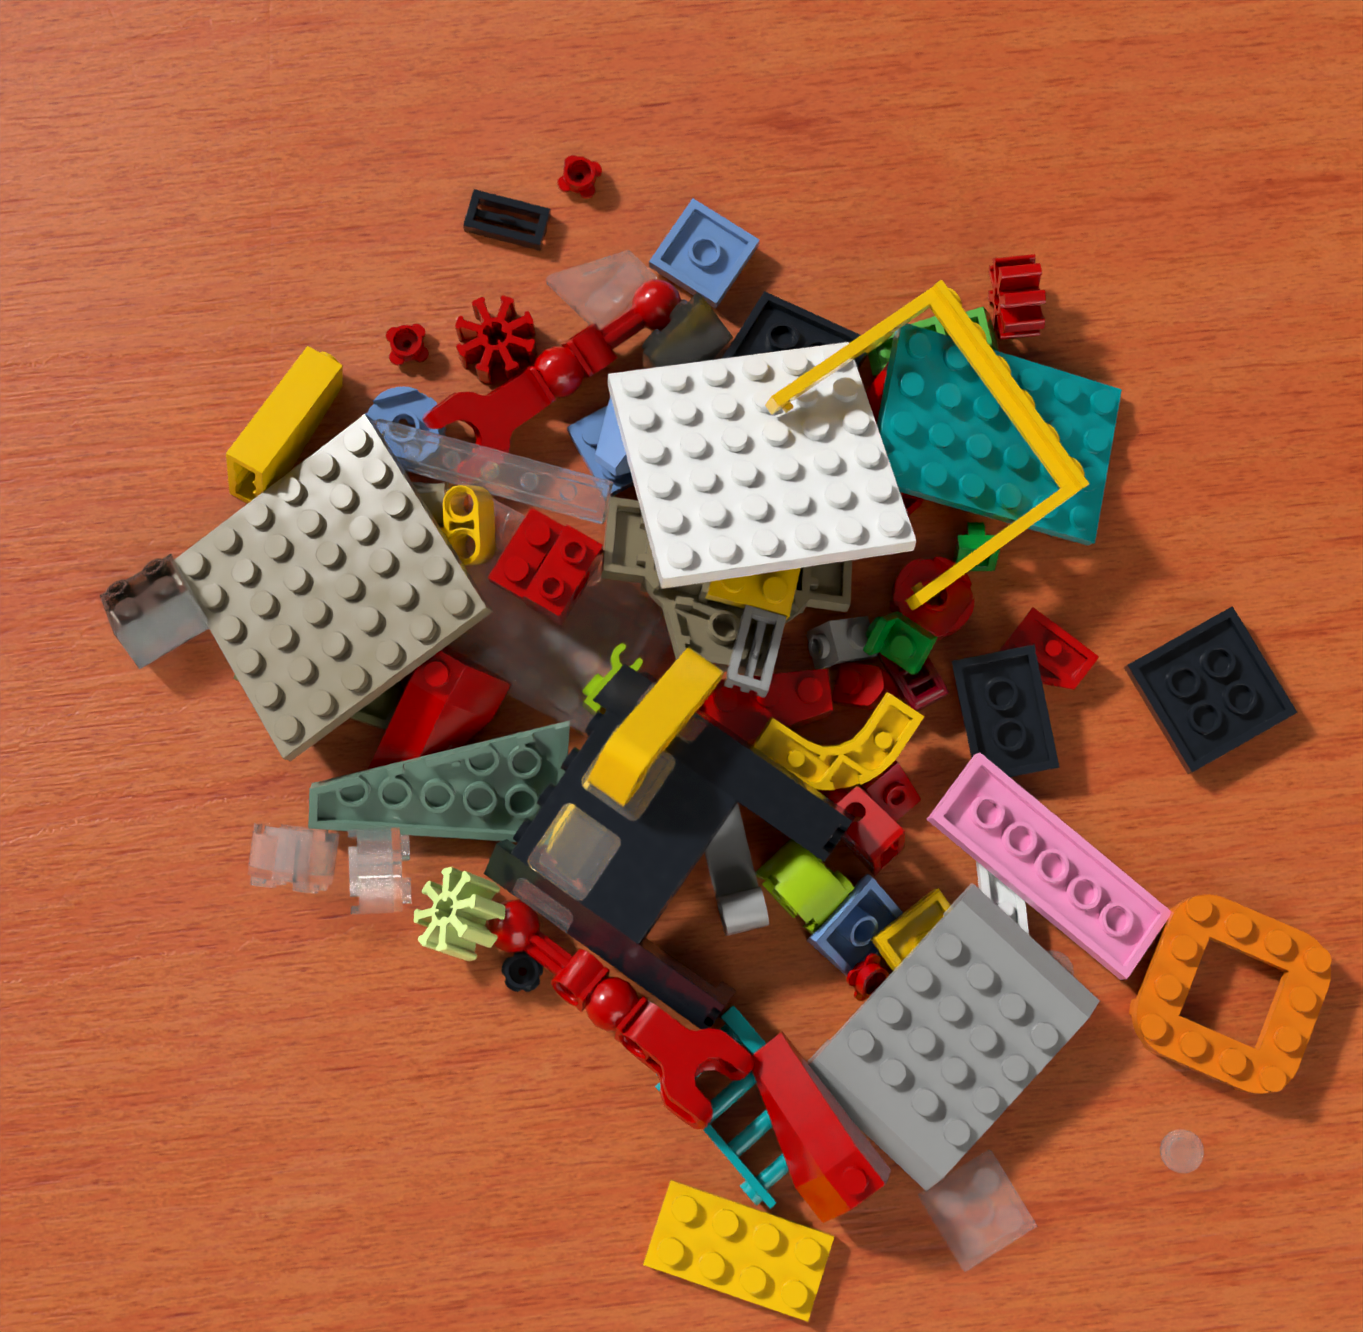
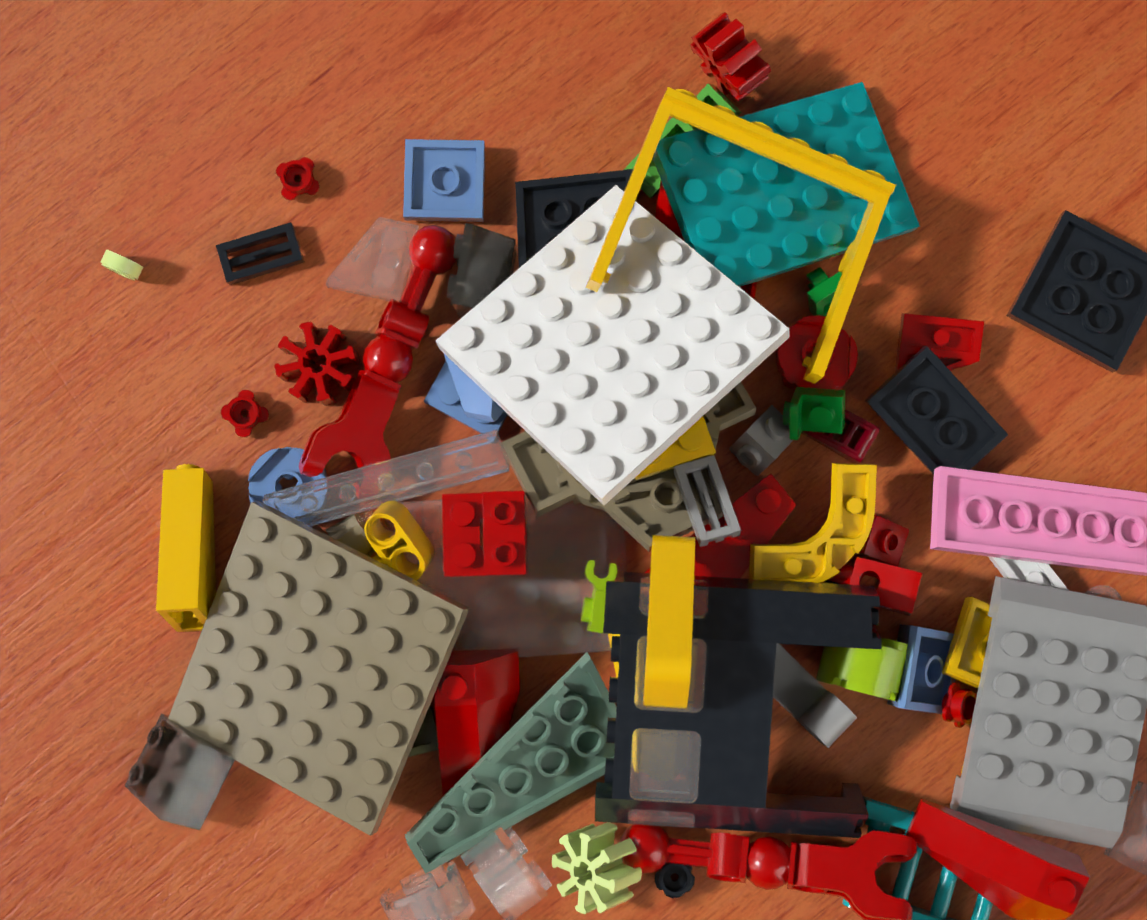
camera: 20 degrees left, 5 degrees up
red plate [832,662,899,710] -> none
none -> yellowish green tile [100,250,143,281]

